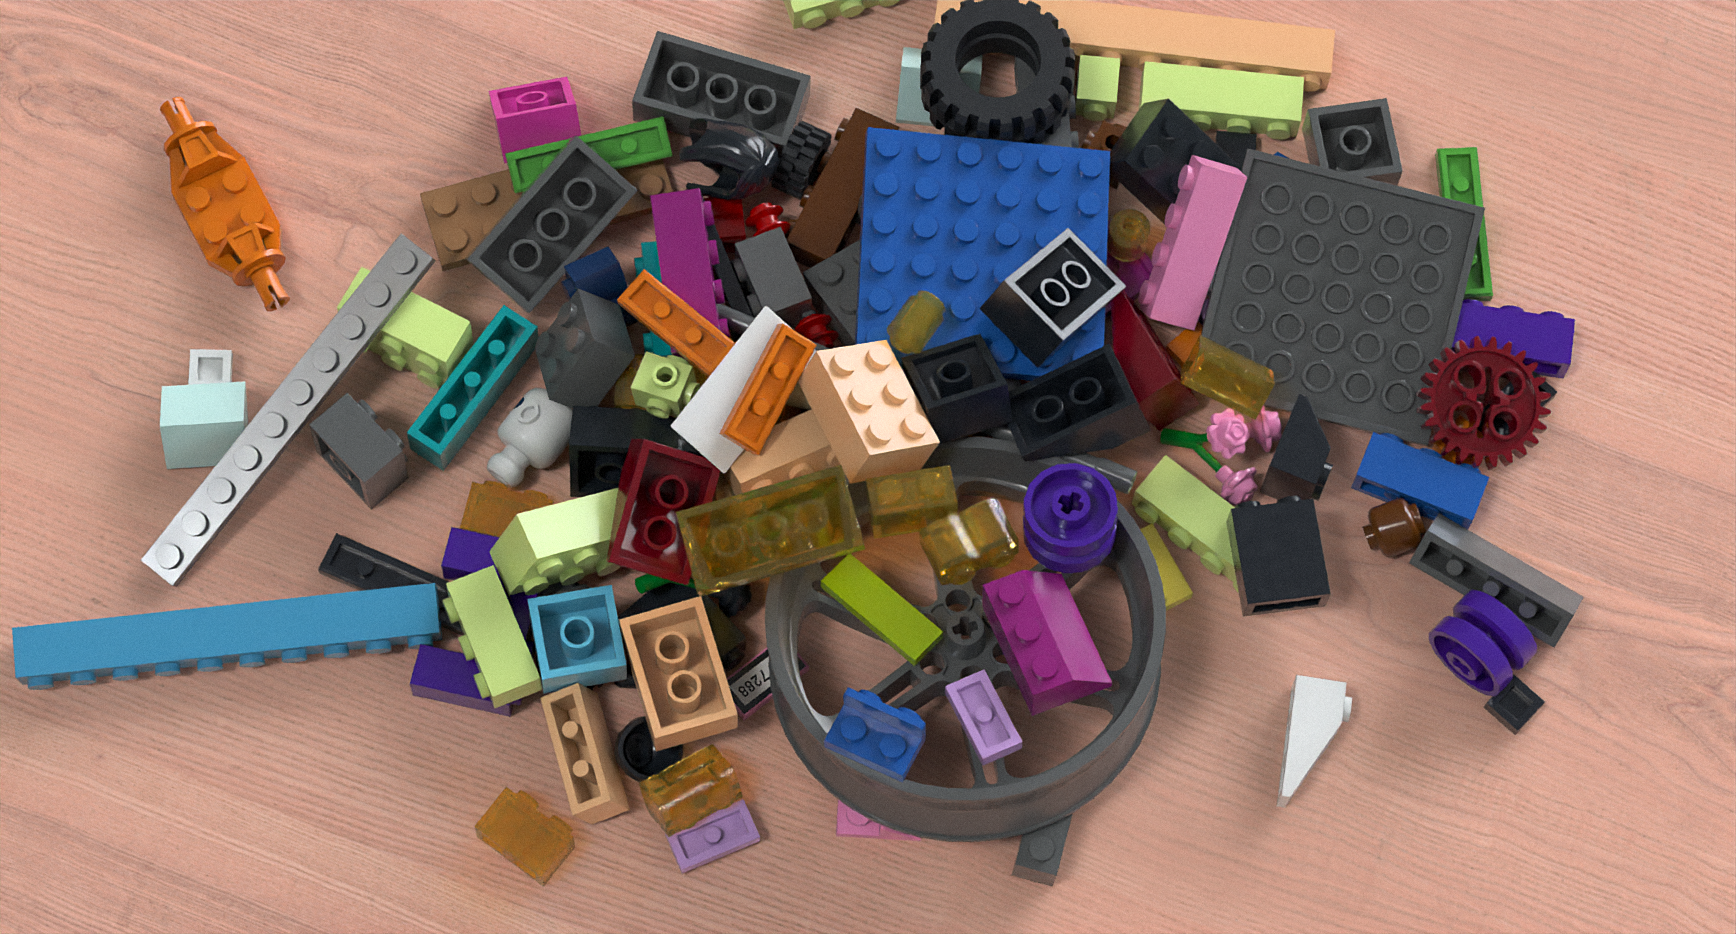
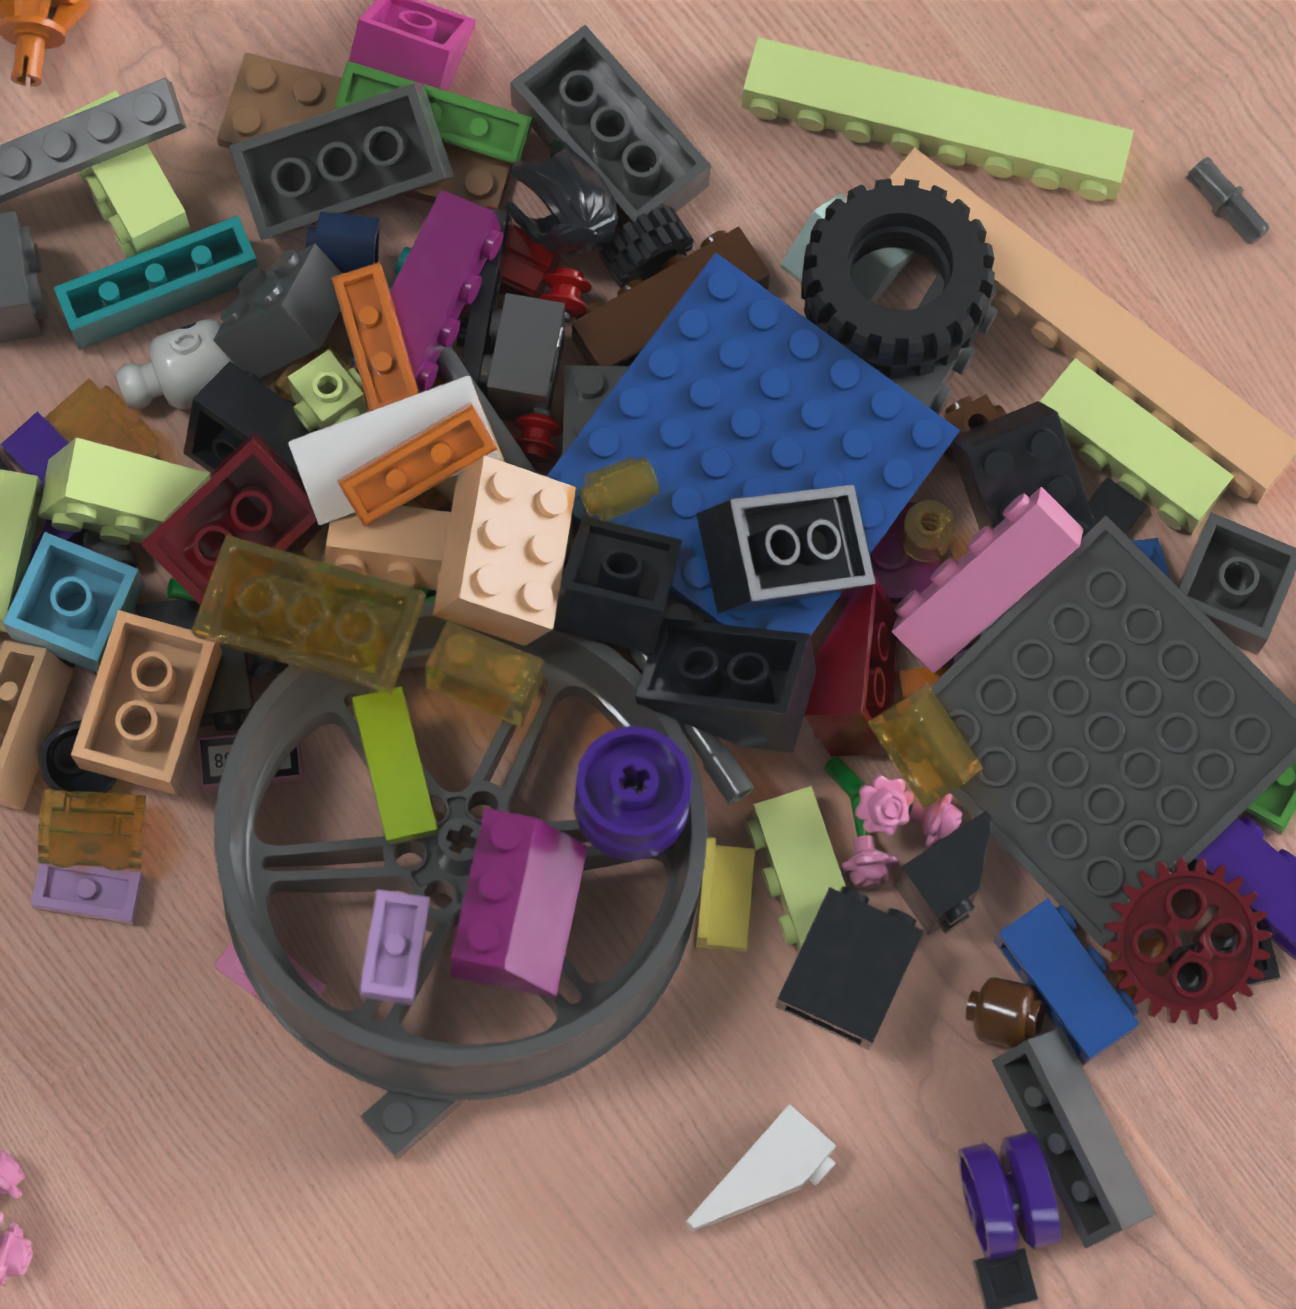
camera: 35 degrees right, 5 degrees up
blue bracket [824,688,926,783] -> none
clear yellow brick [919,498,1019,586] -> none
yellowish green brick [1075,55,1120,121] -> none

